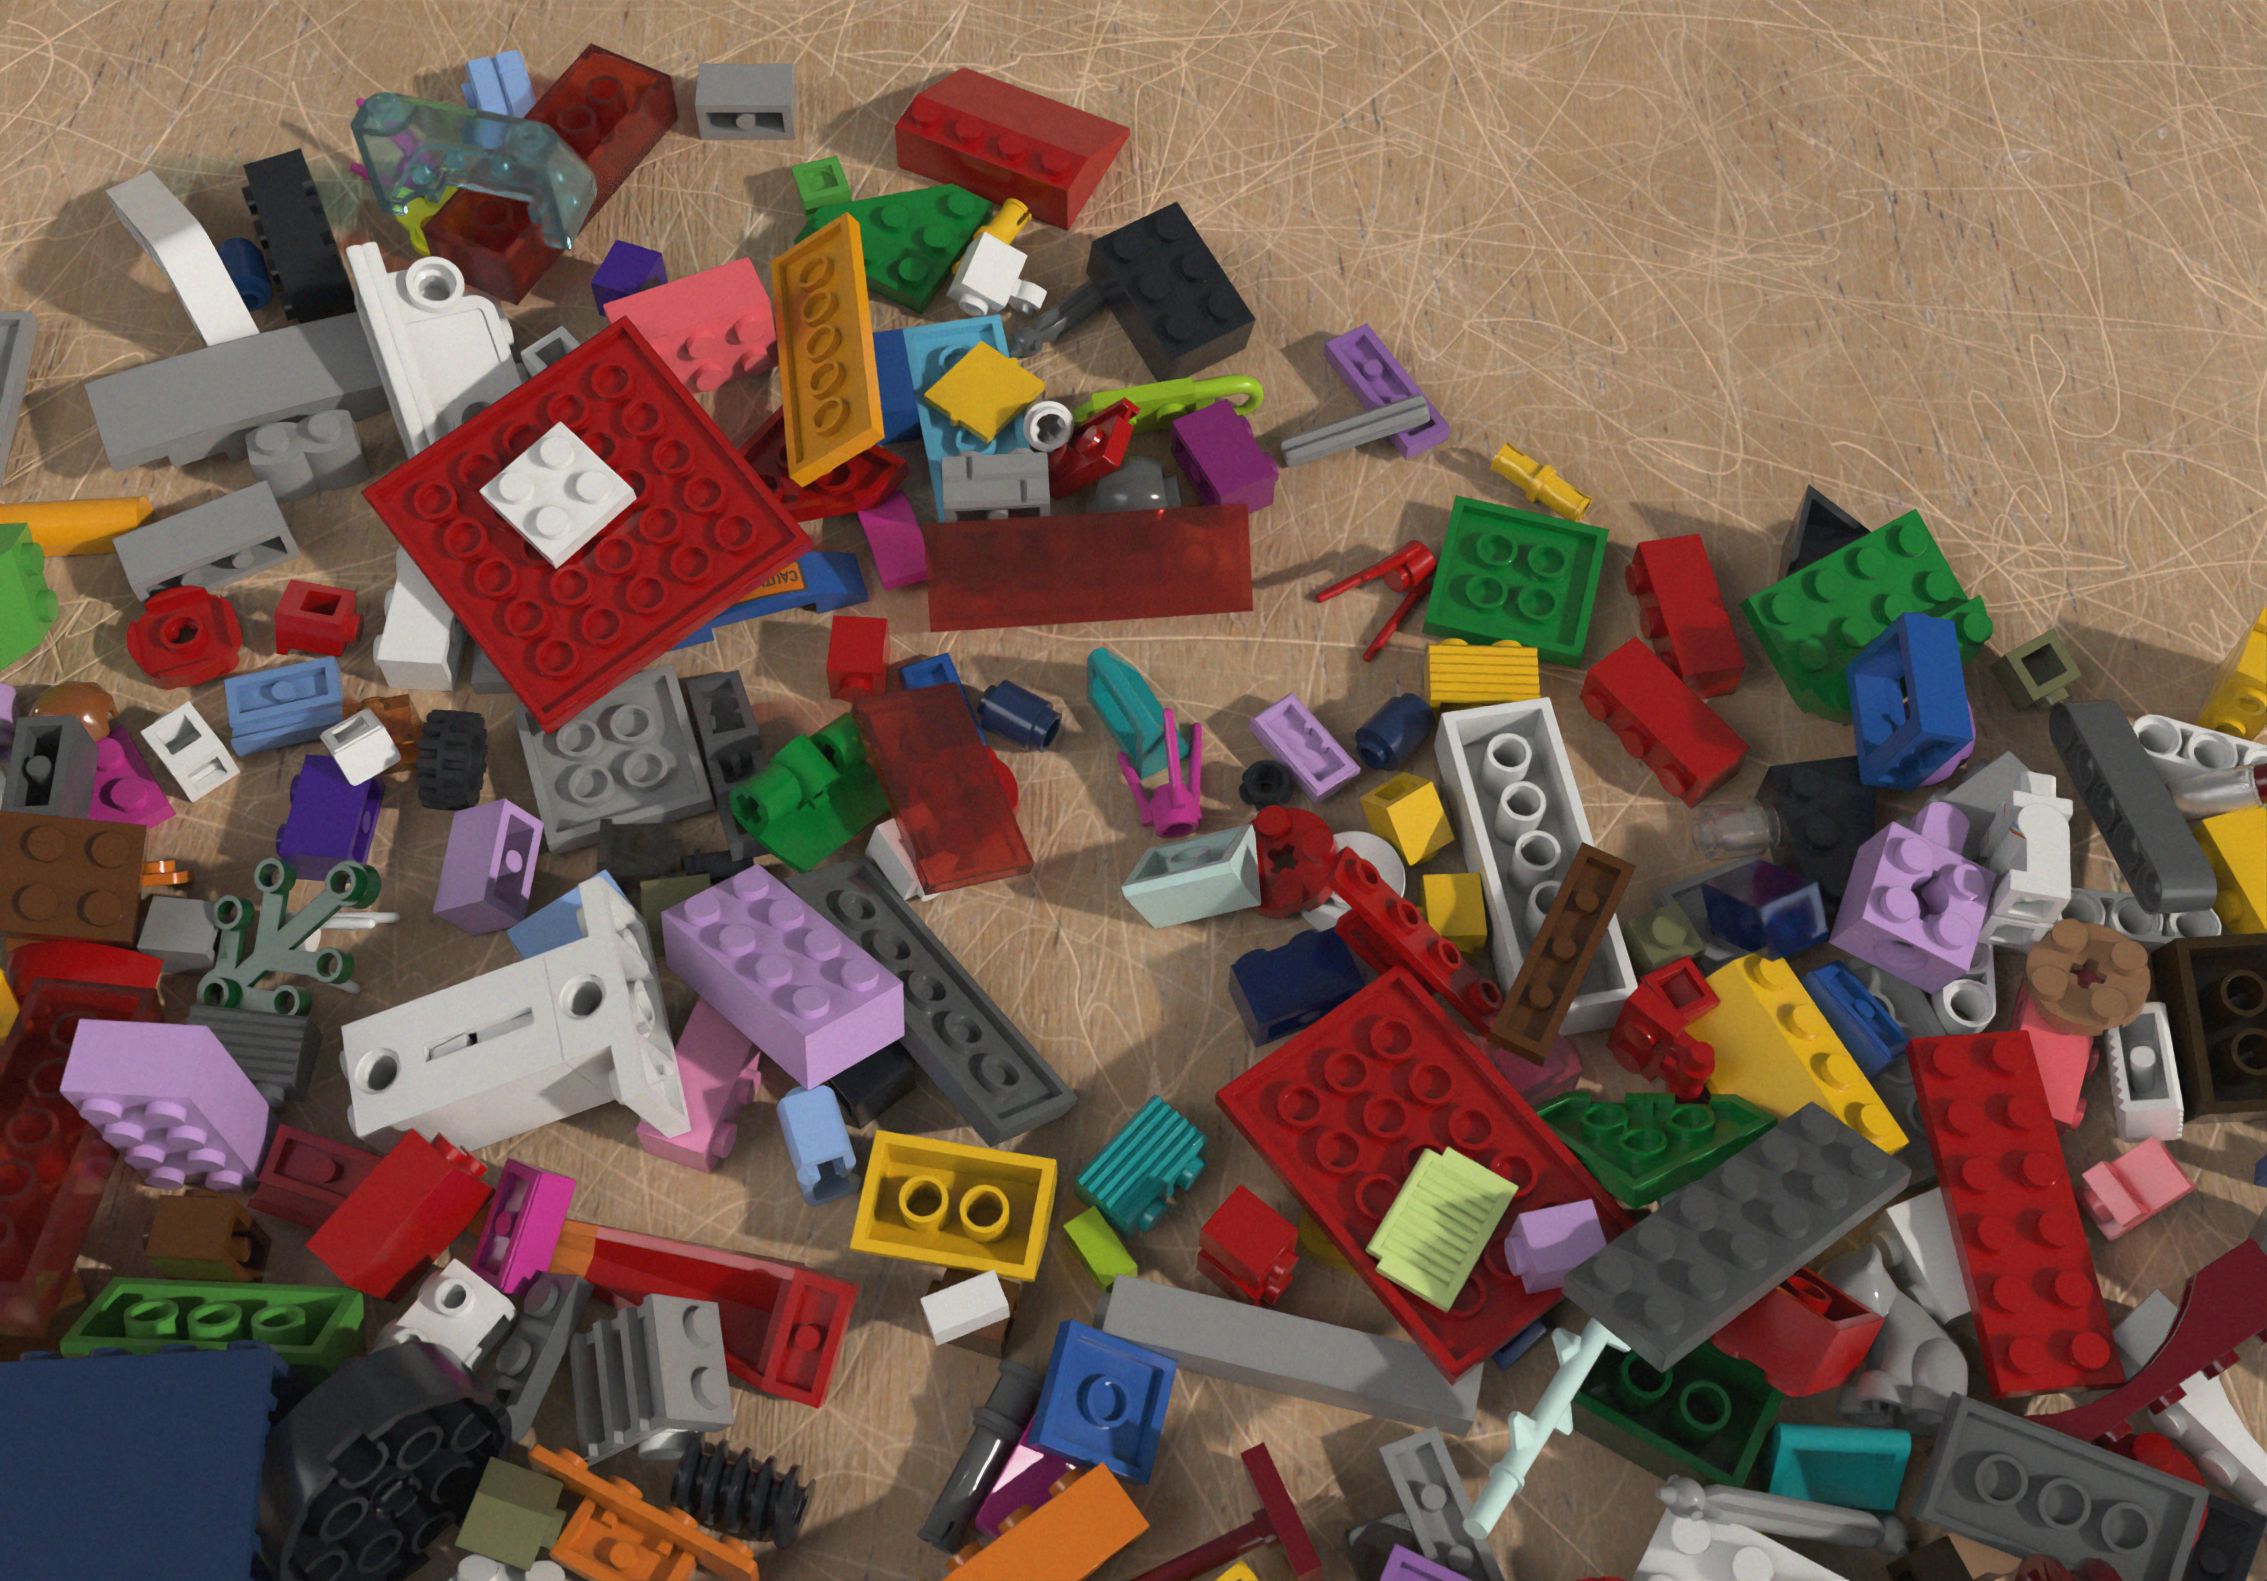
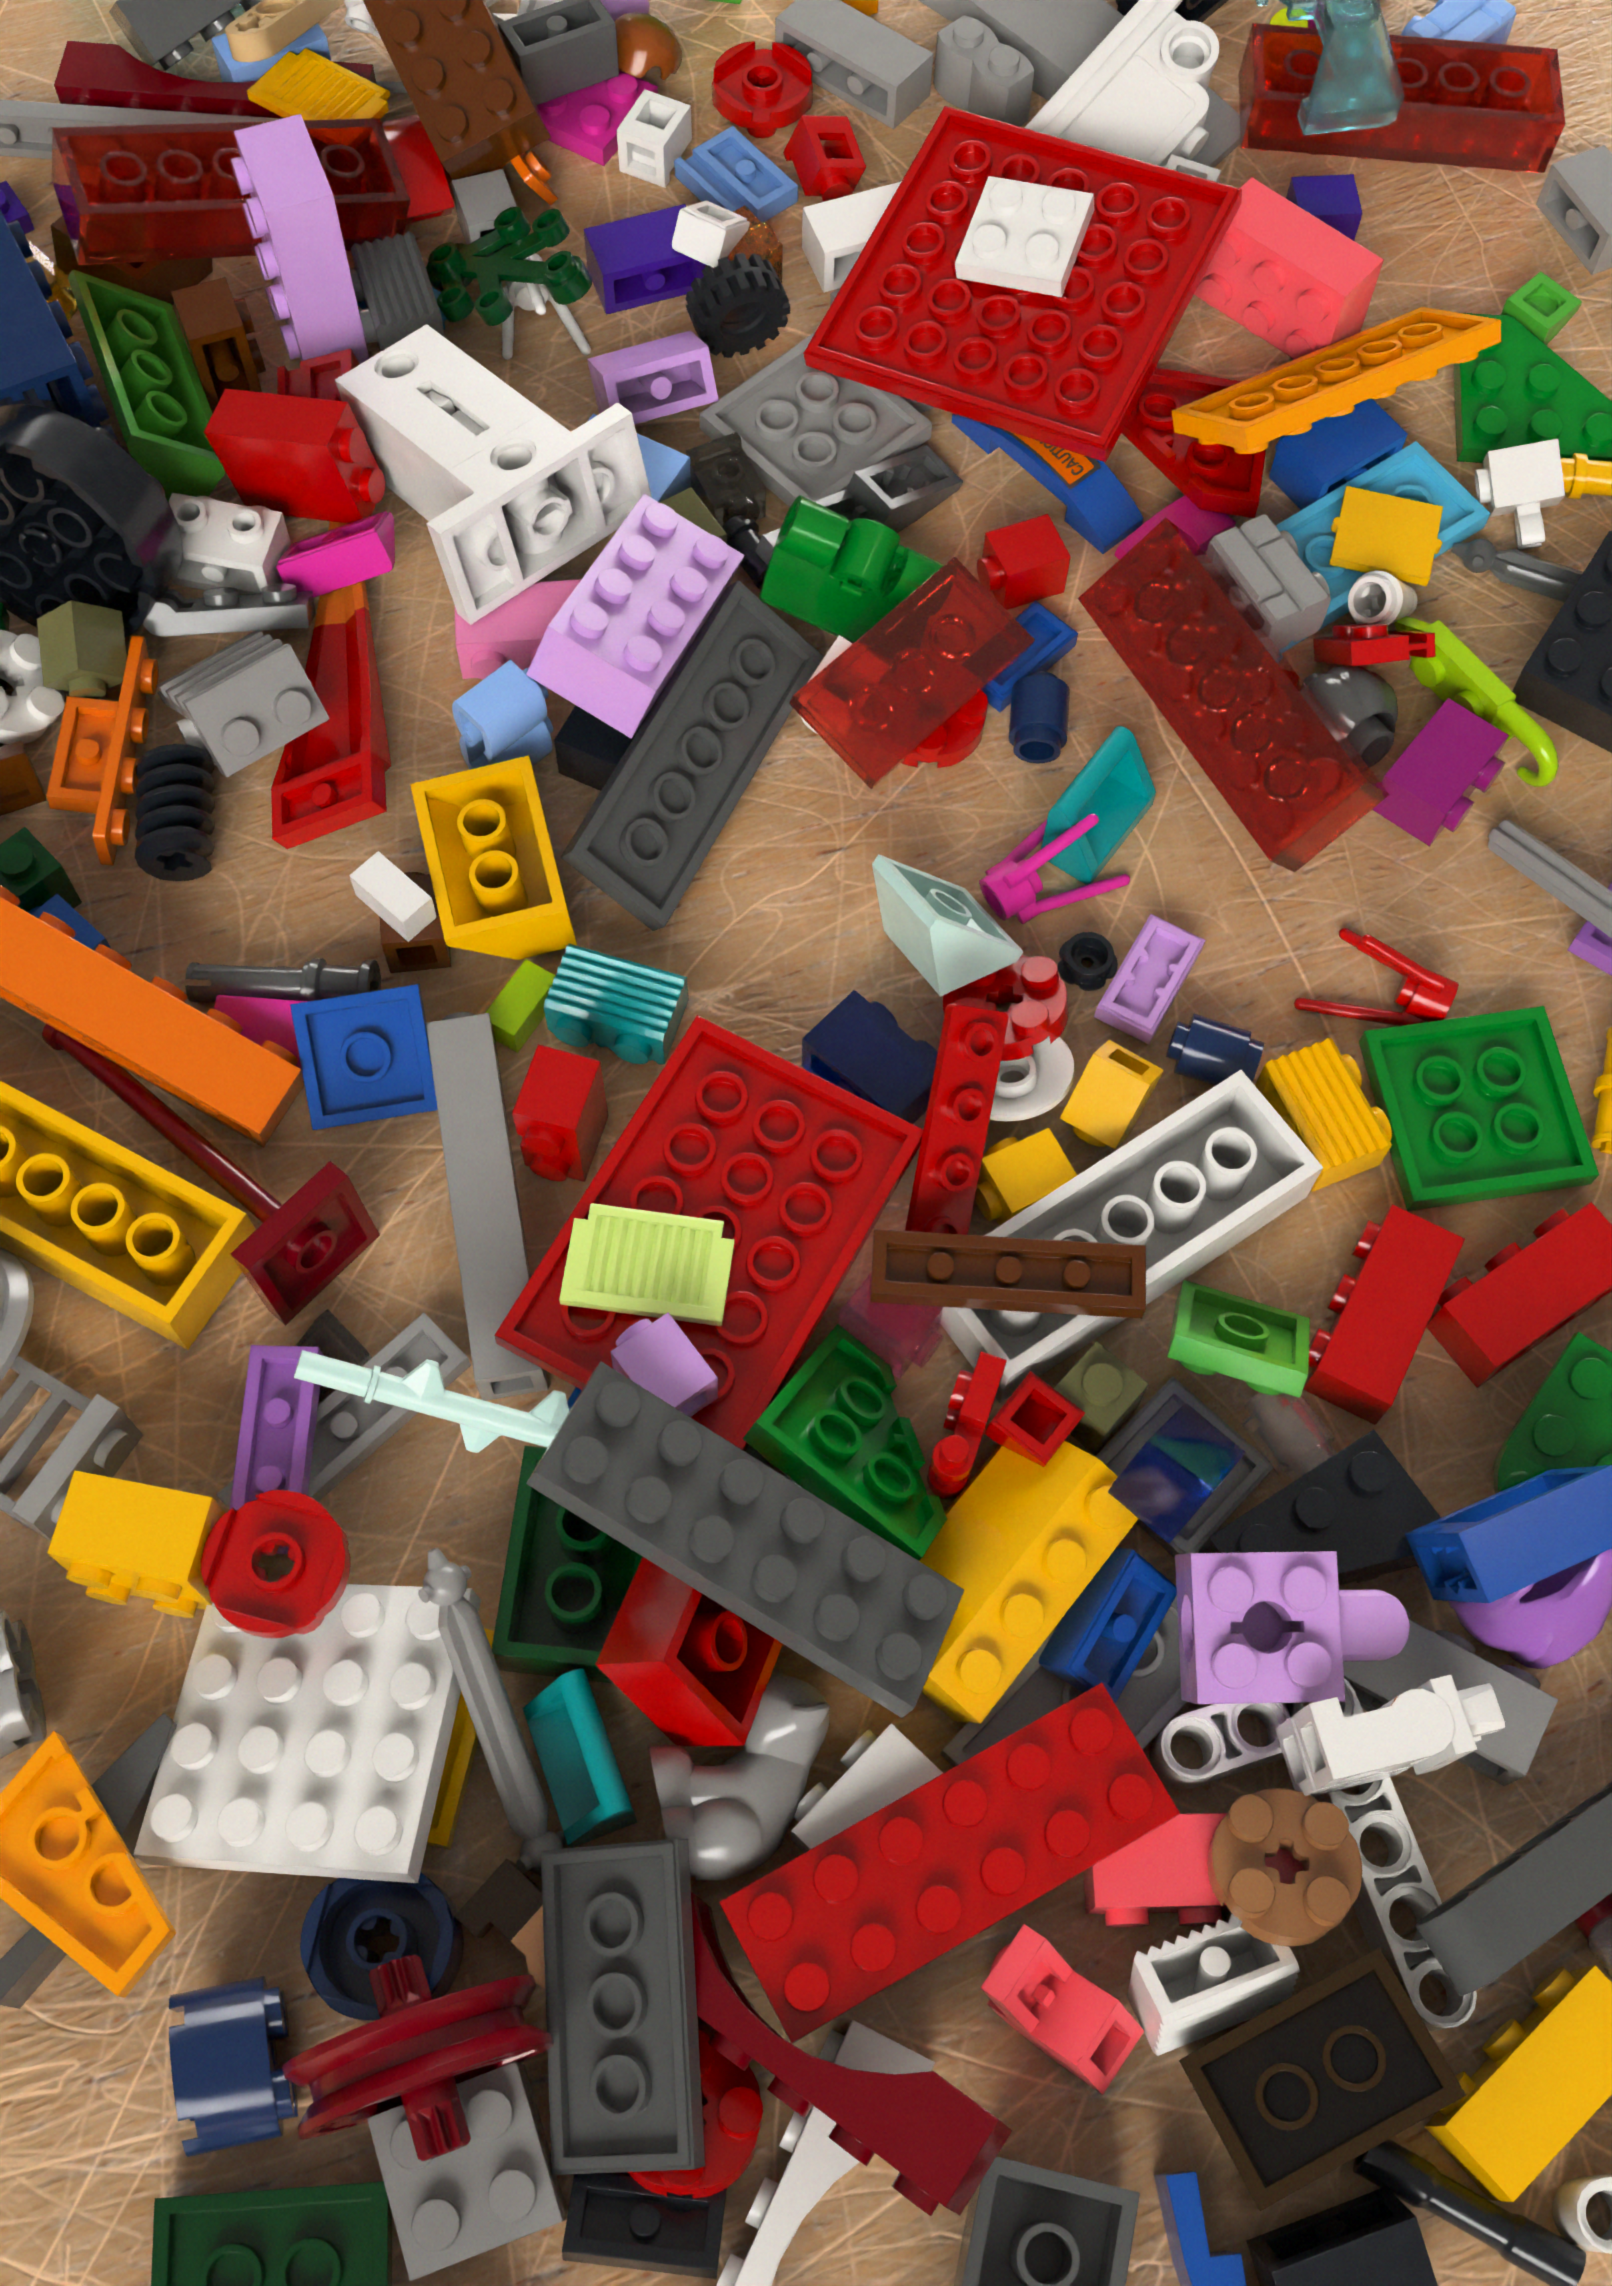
camera: 65 degrees right, 5 degrees up
none -> bright green plate [1167,1280,1310,1398]

